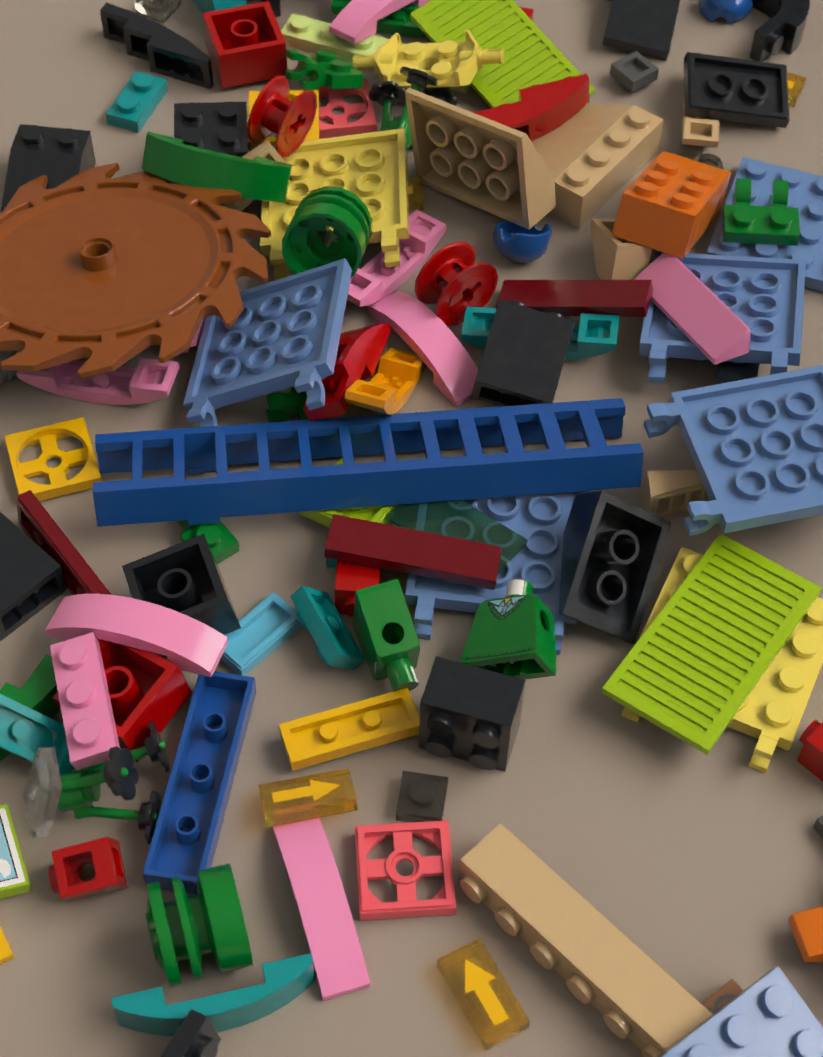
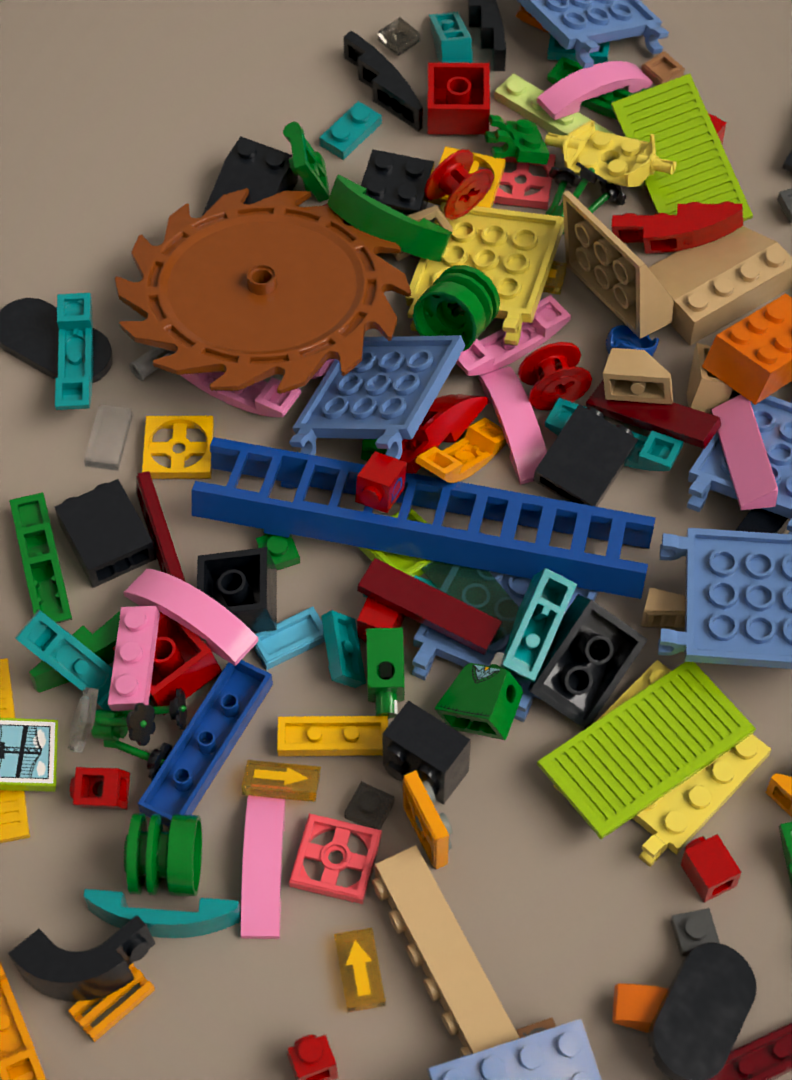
camera: 20 degrees right, 5 degrees up
none -> green plate [283,122,330,202]
none -> red brick [355,451,407,513]
none -> light orange piece [403,770,452,869]
none -> teal slope [500,568,577,682]
none -> tan slope [603,348,673,405]

